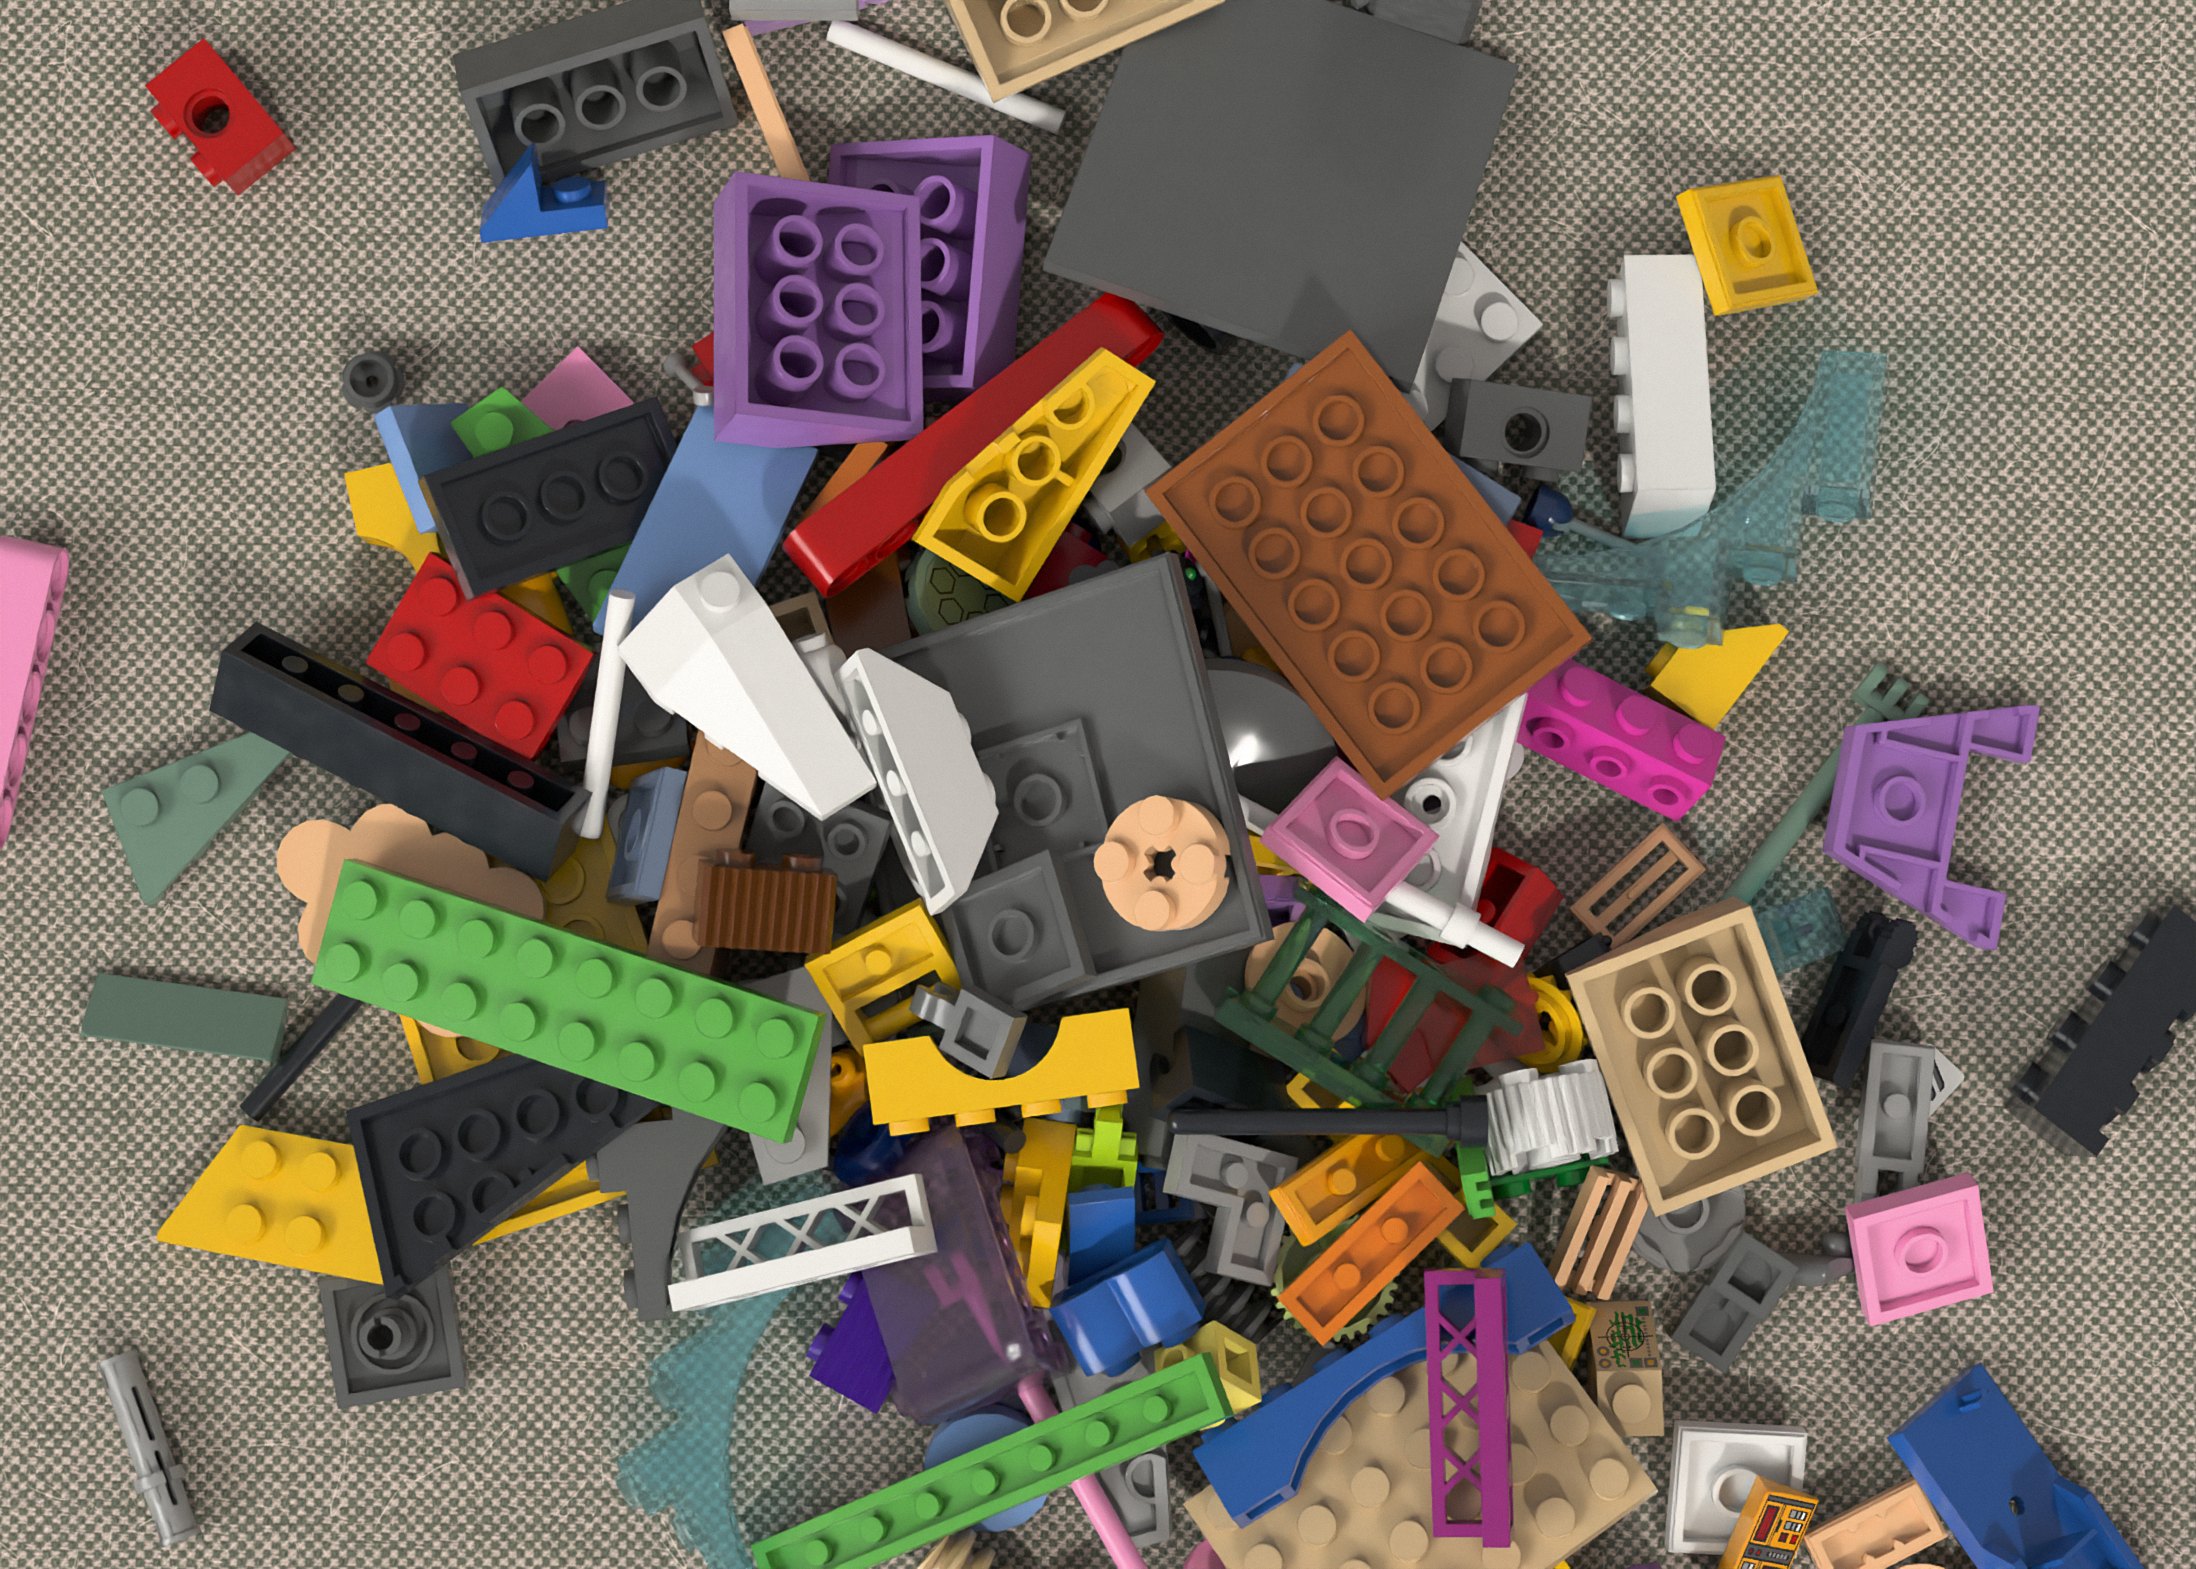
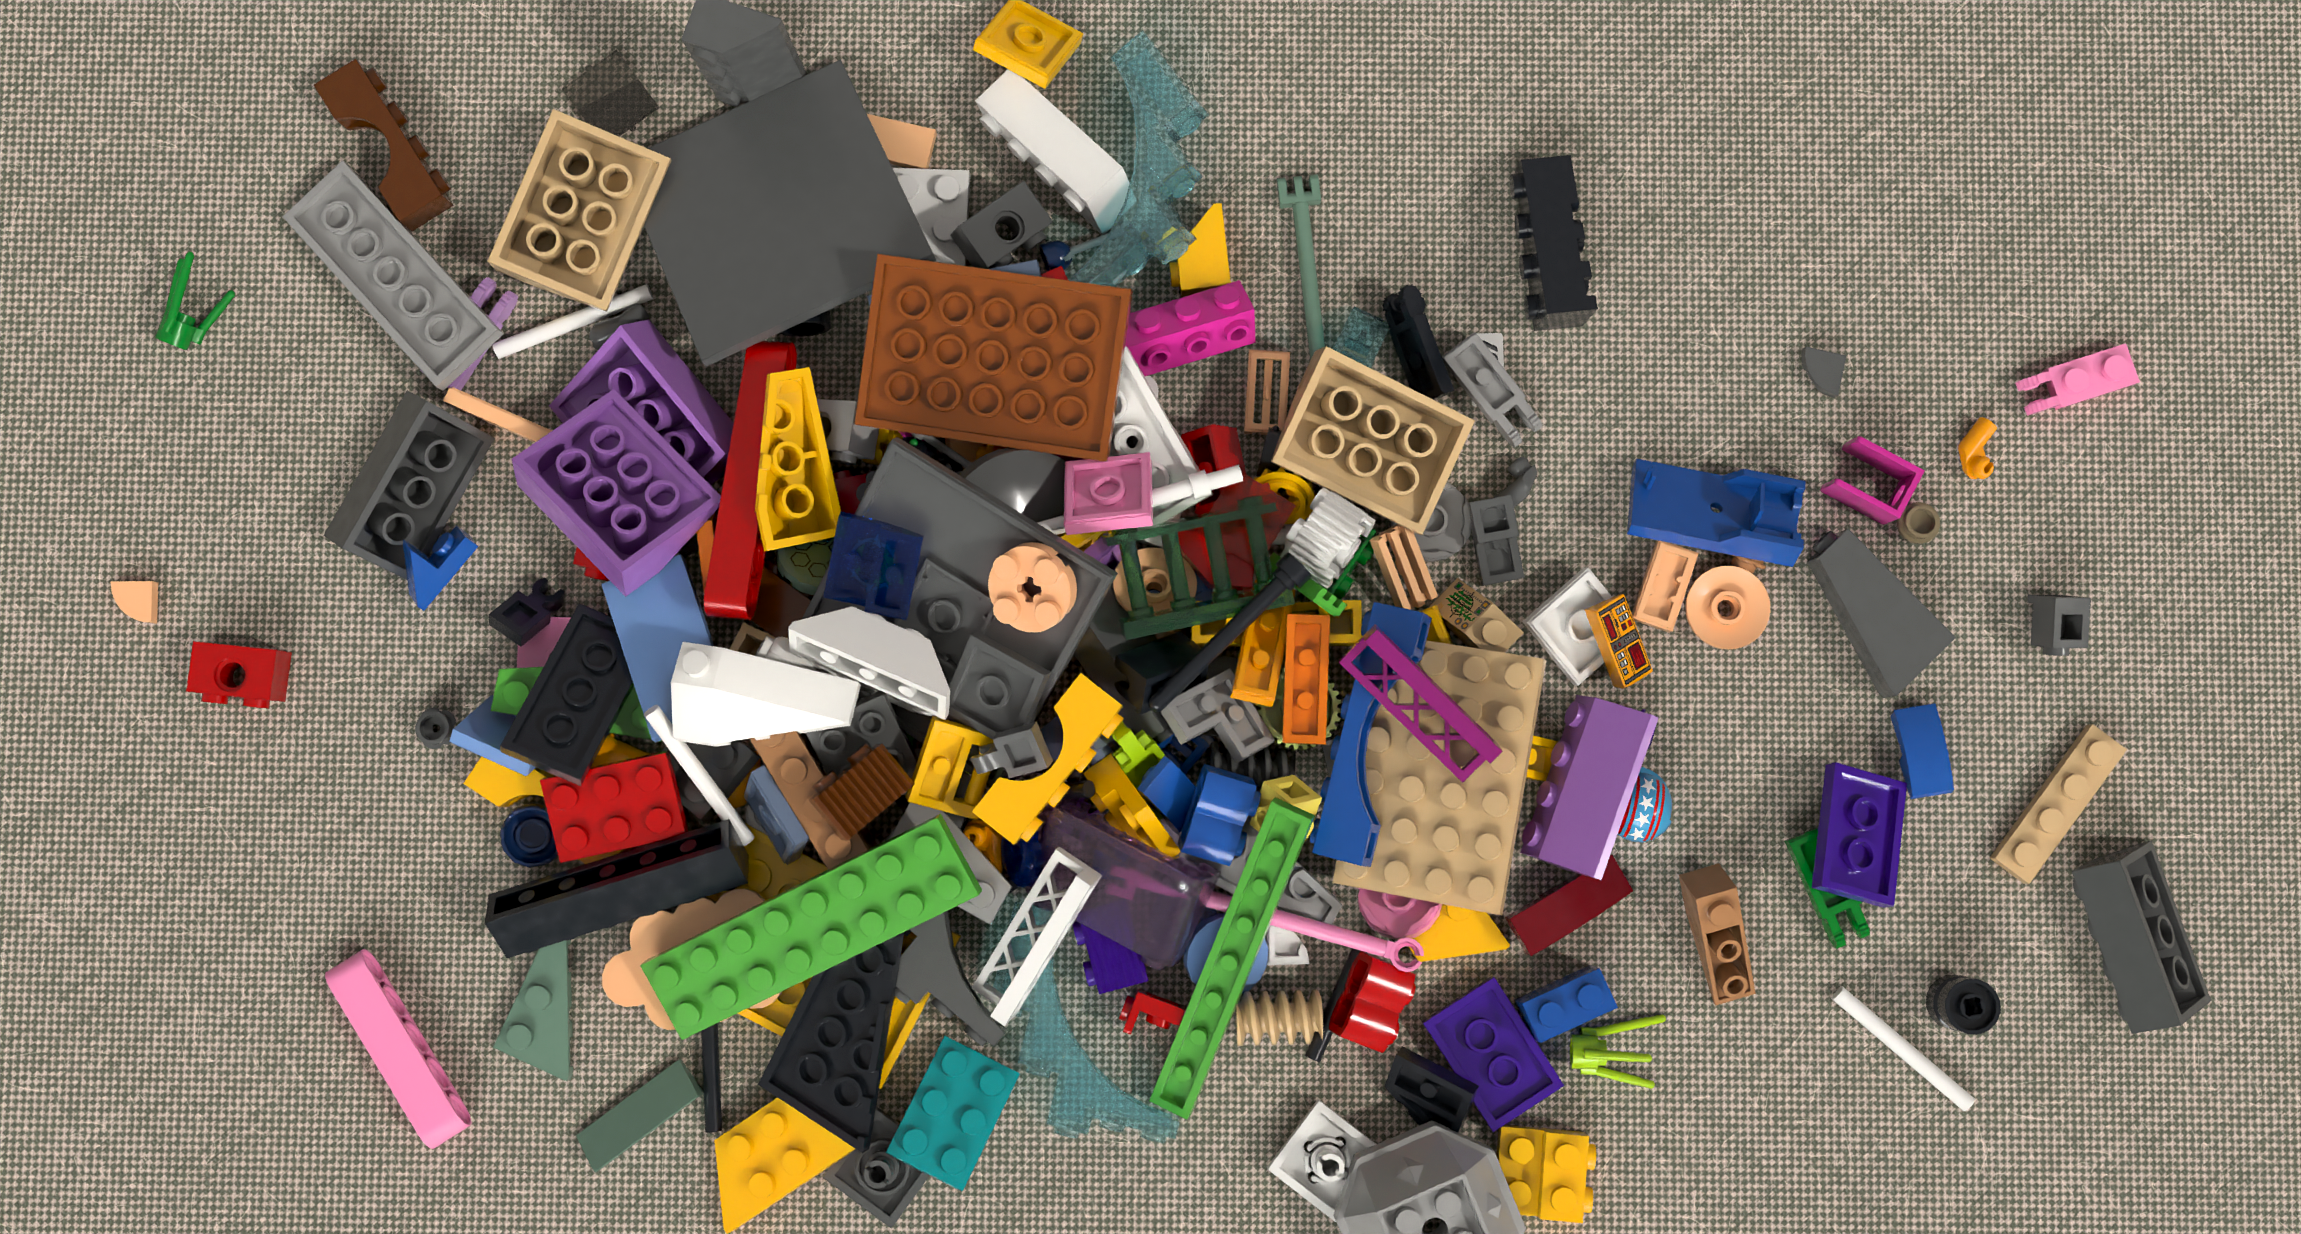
camera: 40 degrees left, 0 degrees up
light grey hinge [663,353,714,406] -> none
medium lavender wing [1822,705,2040,950] -> none
bright pink plate [1845,1172,1994,1326] -> none
none -> black plate [489,578,565,647]
none -> dark blue hair [500,803,558,868]
none -> dark grey arm [589,304,649,350]
none -> clear blue slope [823,511,924,620]
none -> light nougat tile [867,114,937,169]
none -> teal plate [886,1036,1020,1192]
none -> red bracket [1119,989,1186,1035]
none -> white tile [1266,925,1309,965]

